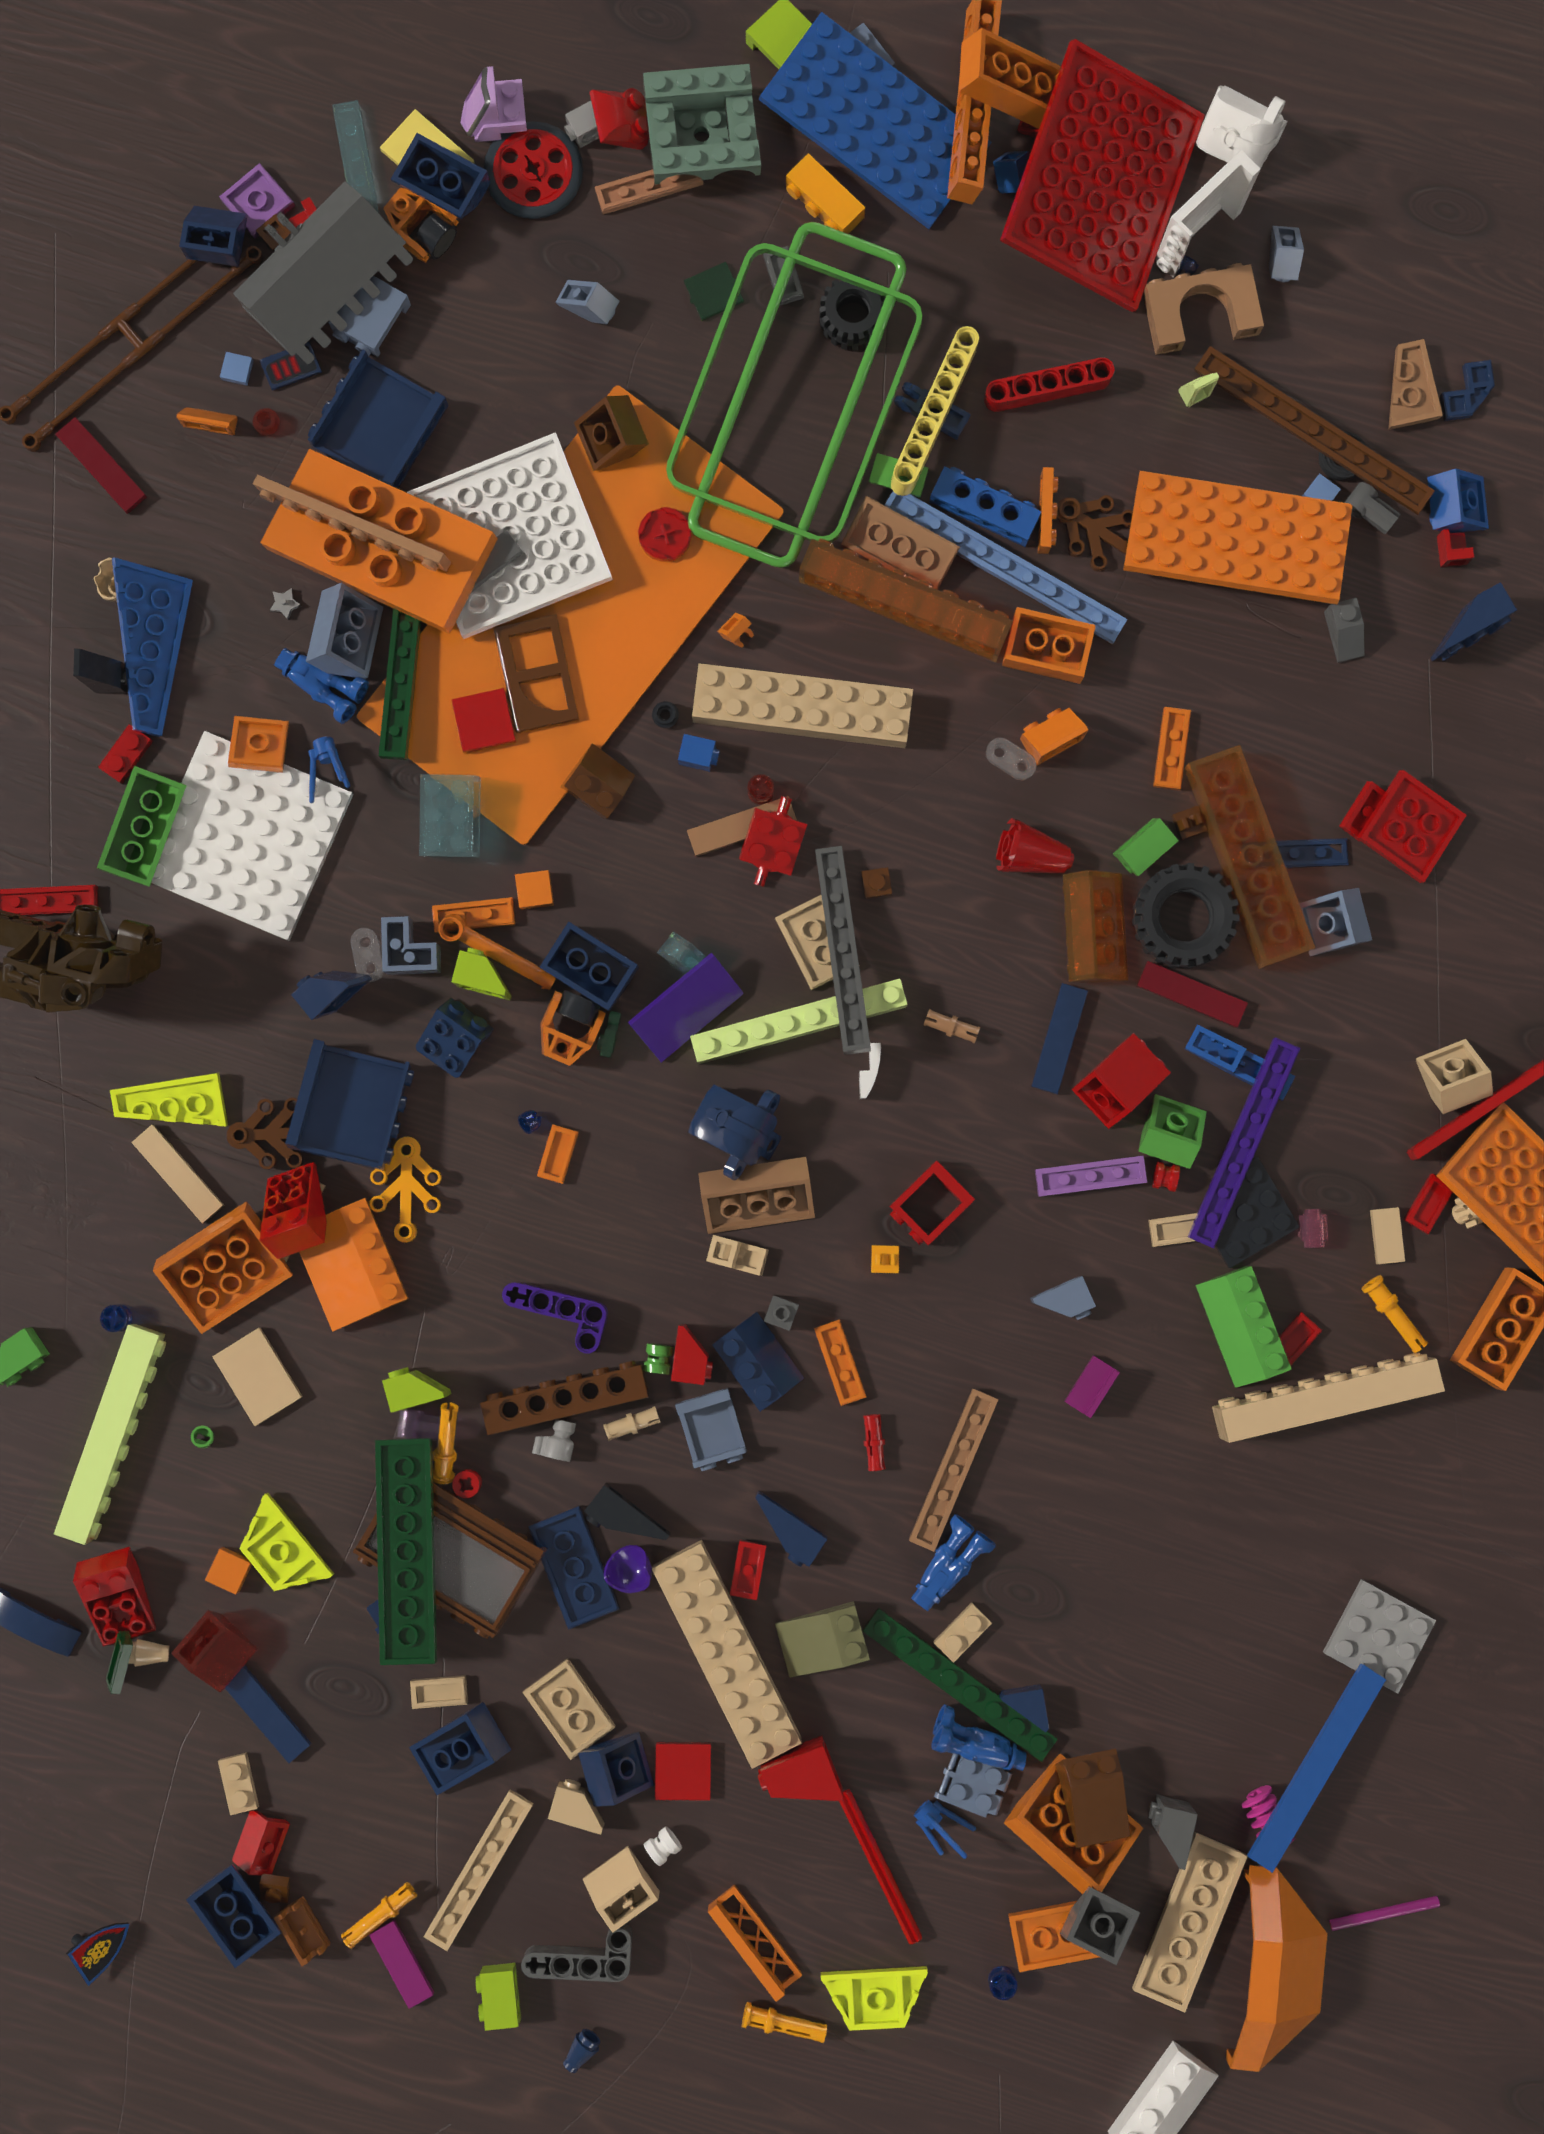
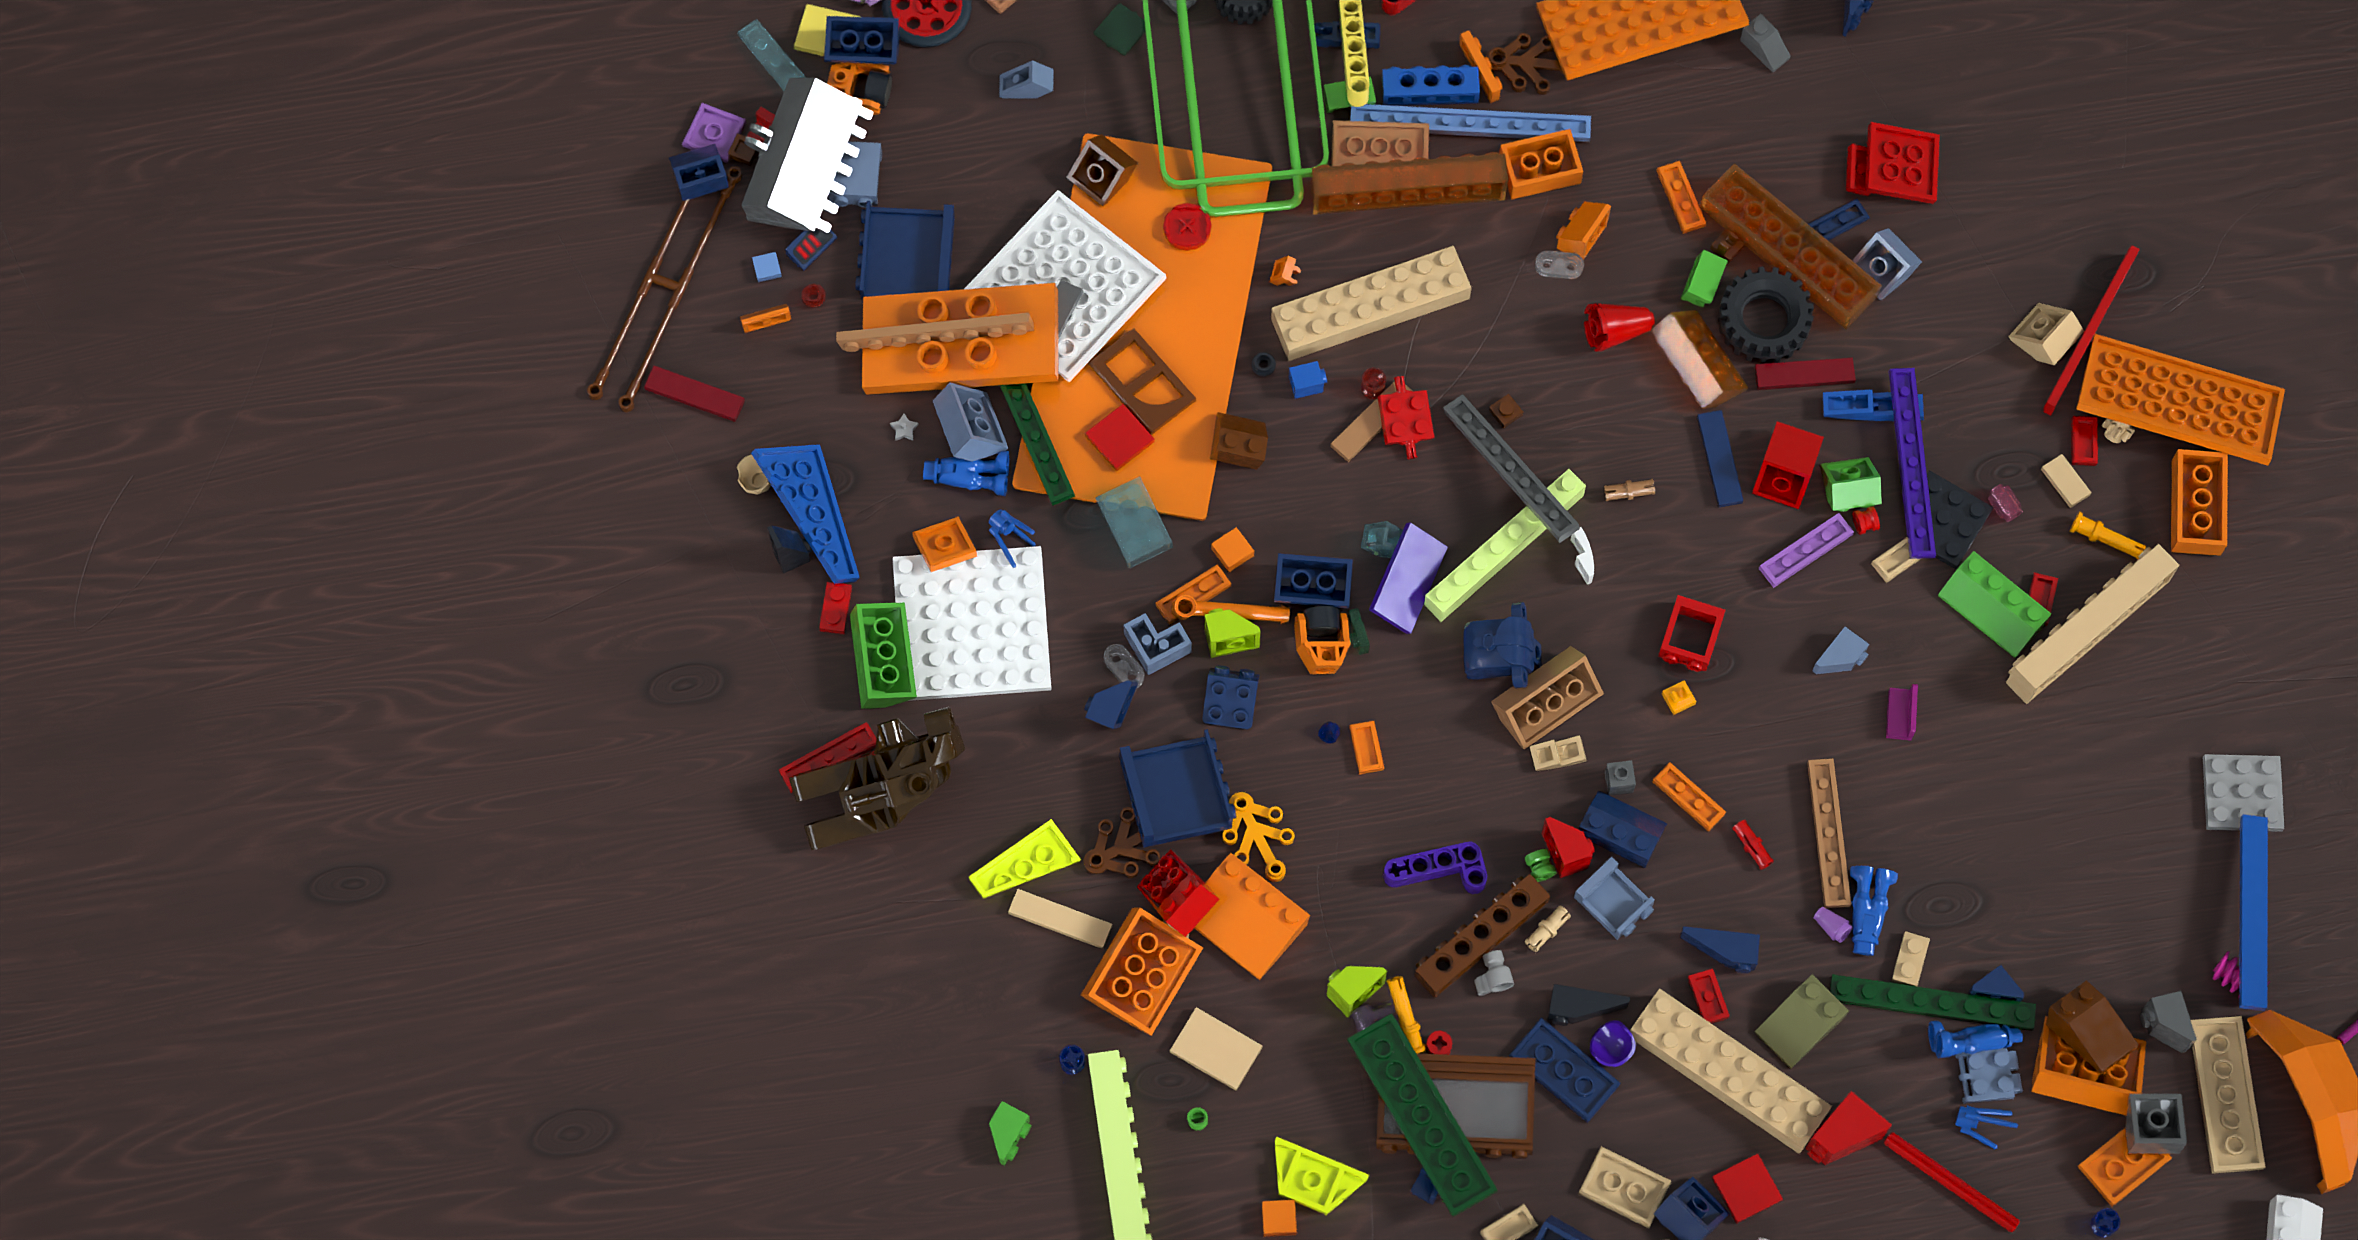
camera: 30 degrees left, 15 degrees down
tan tile [775,895,833,990] -> none
none -> medium lavender cone [1814,907,1853,943]

